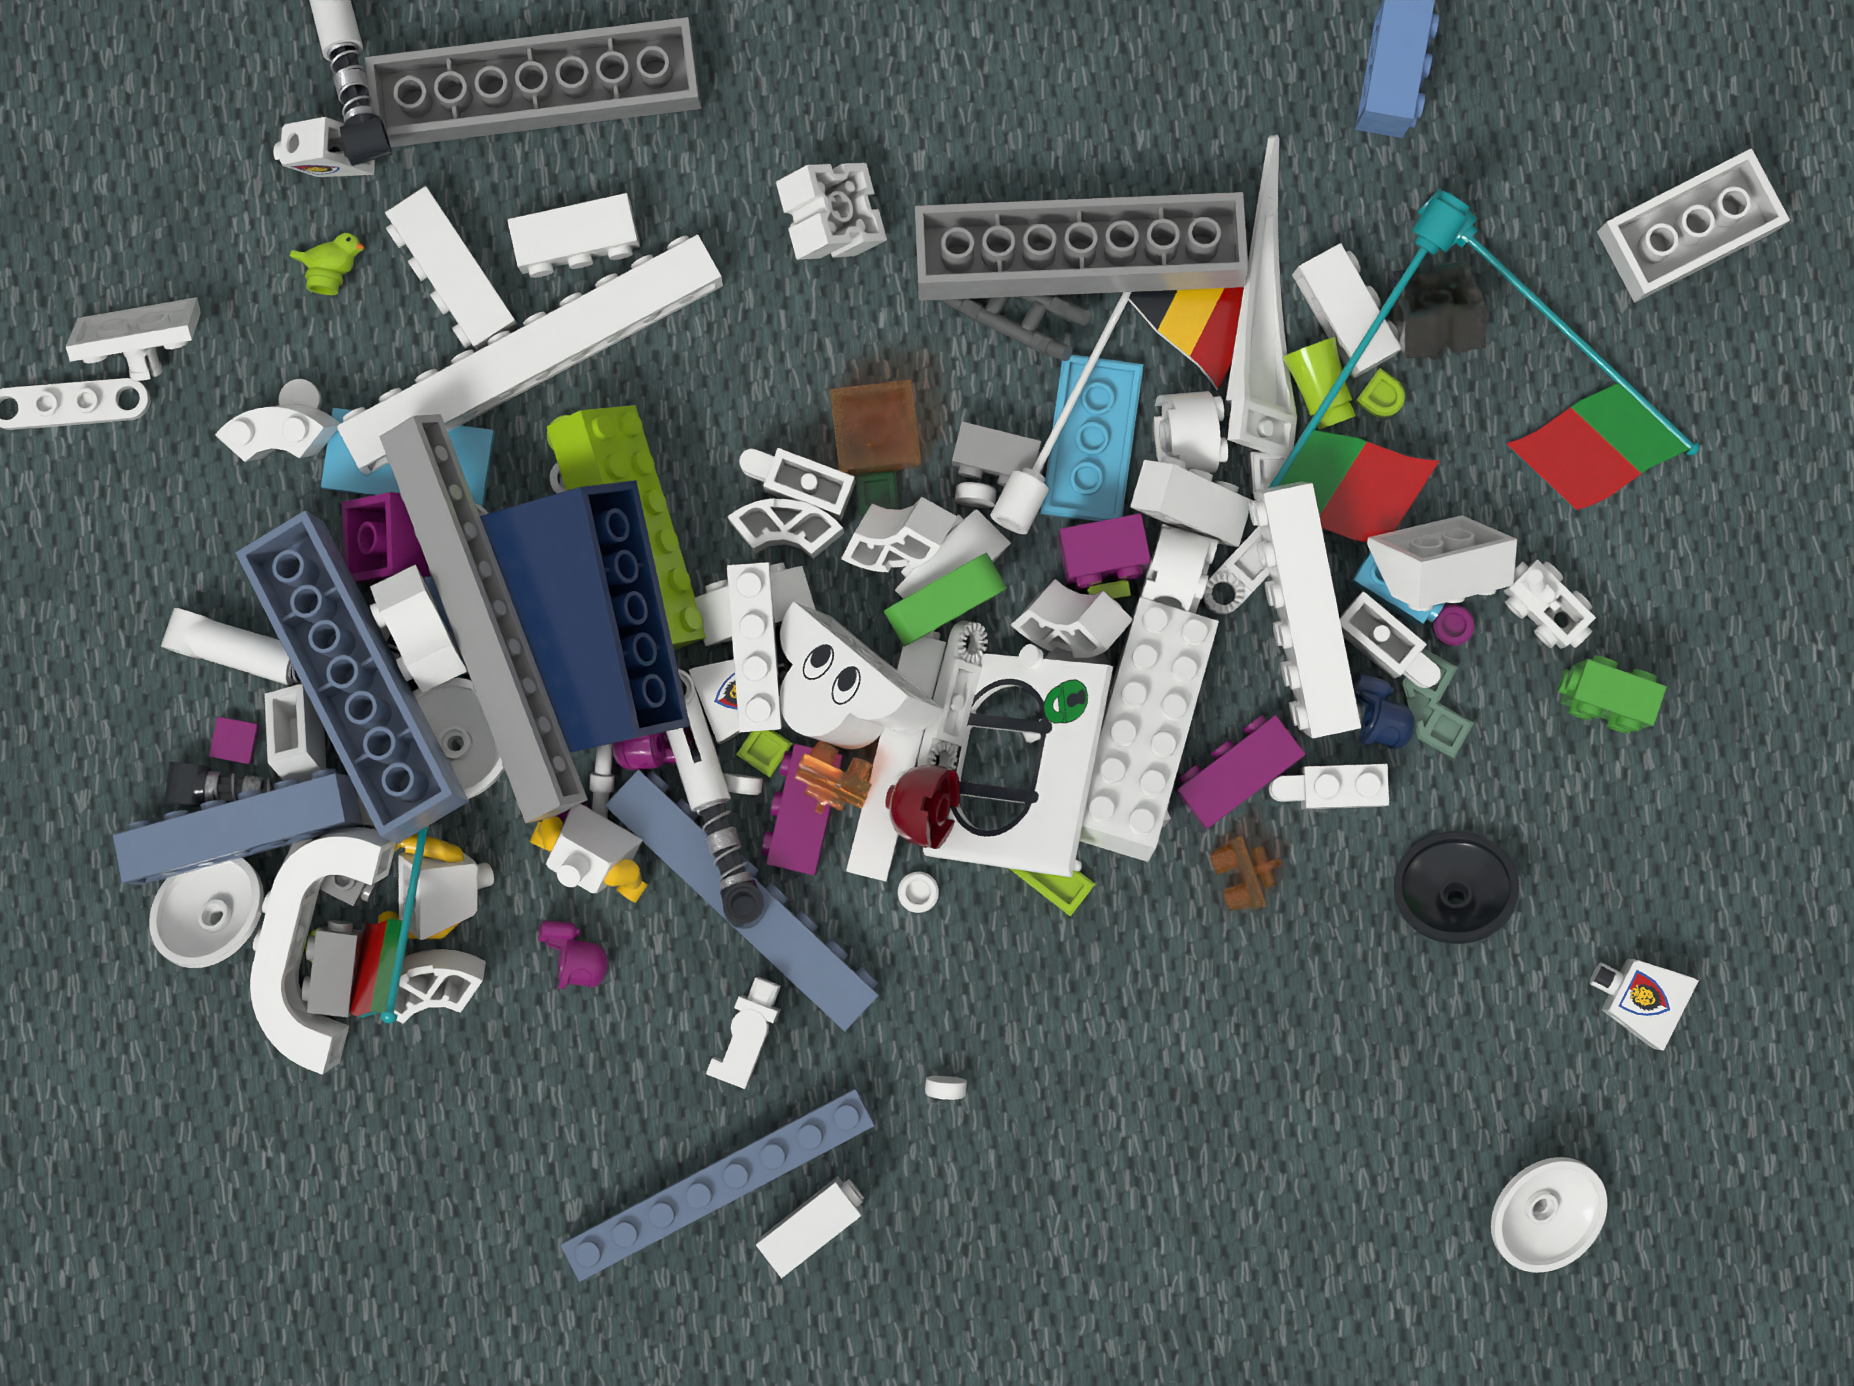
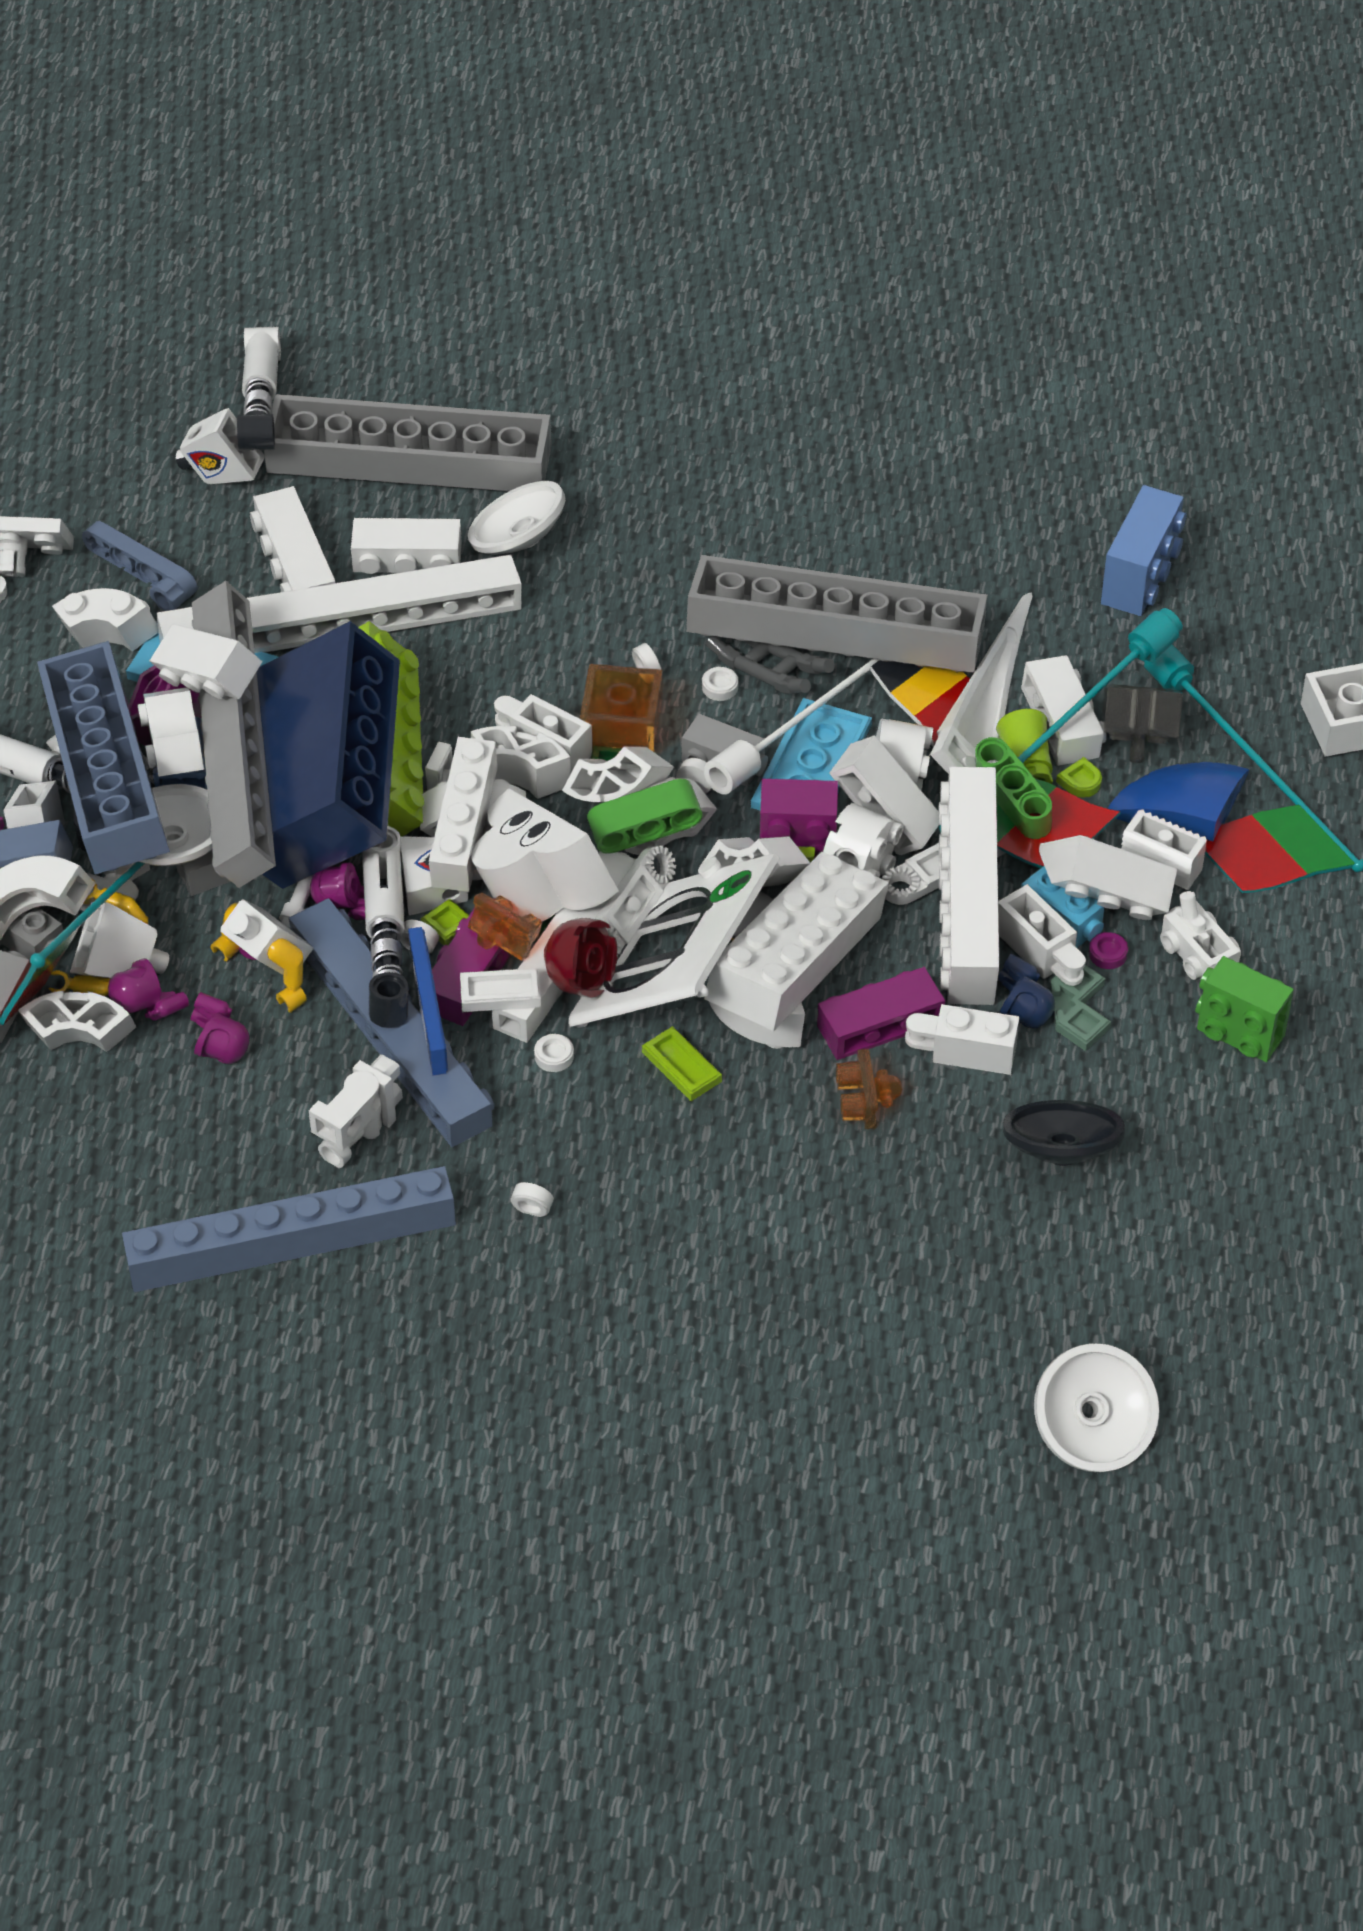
camera: 10 degrees right, 35 degrees down
lime animal [290,233,364,295] -> none
white brick [756,1176,864,1279] -> none
white brick [776,163,887,260] -> none
white torso [1590,959,1698,1051] -> none
none -> sand blue beam [82,521,198,611]
none -> magenta piece [108,958,189,1021]
none -> white brick [149,624,263,699]
none -> blue tile [408,927,448,1075]
none -> white tile [425,741,453,791]
none -> white tile [460,968,541,1012]
none -> white dish [468,481,565,555]
none -> white tile [632,643,662,681]
none -> white tile [702,667,738,701]
none -> bright green beam [975,737,1052,839]
none -> blue brick [1108,762,1249,842]
none -> white brick [1121,809,1207,890]

